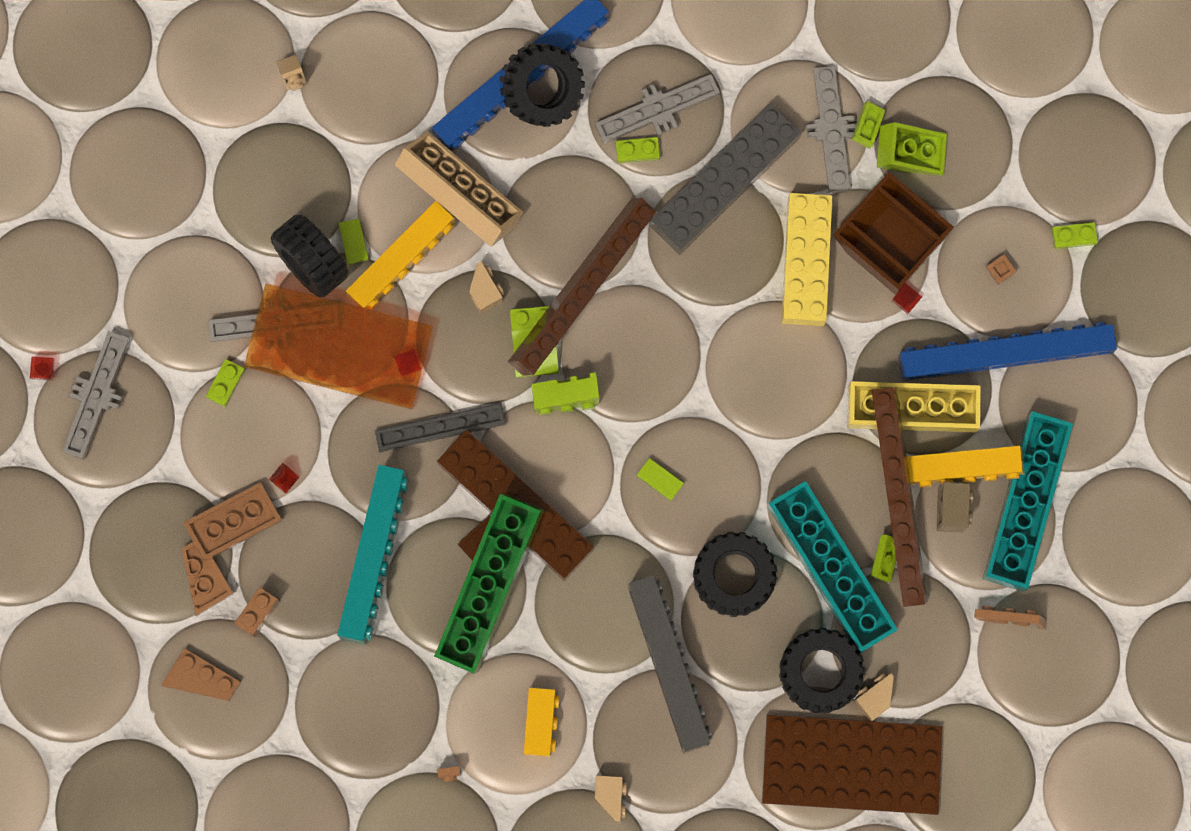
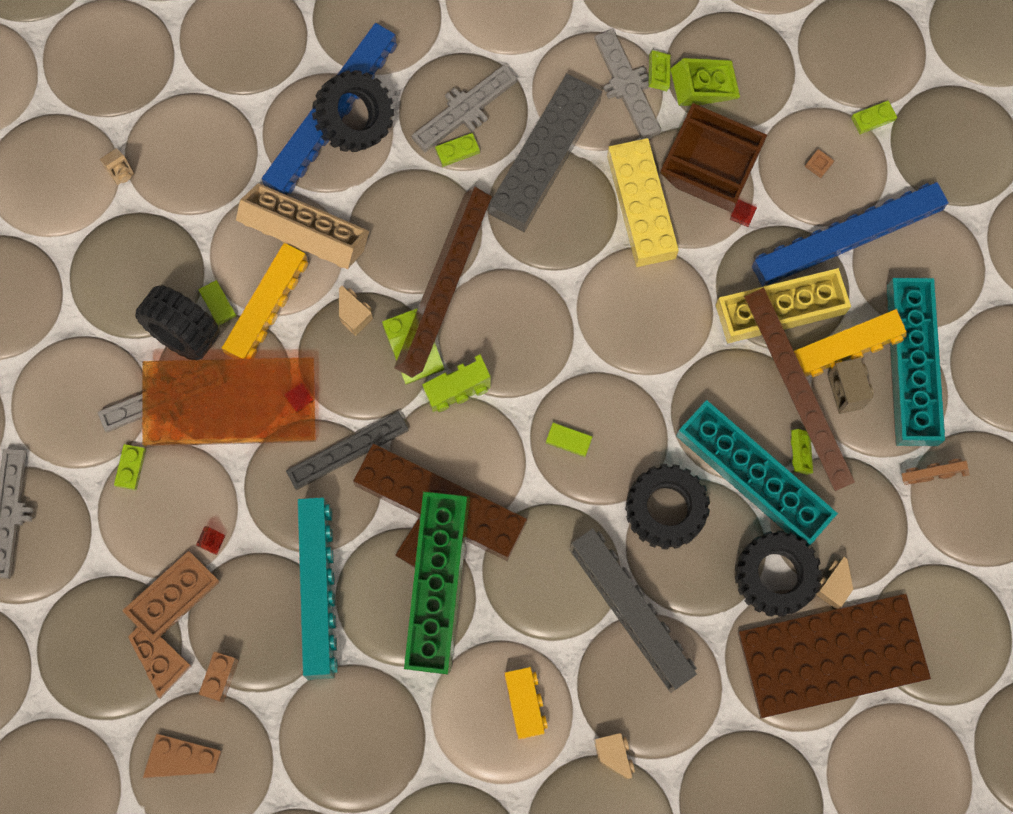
camera: 15 degrees left, 5 degrees down
medium nougat plate [437,766,461,782] -> none

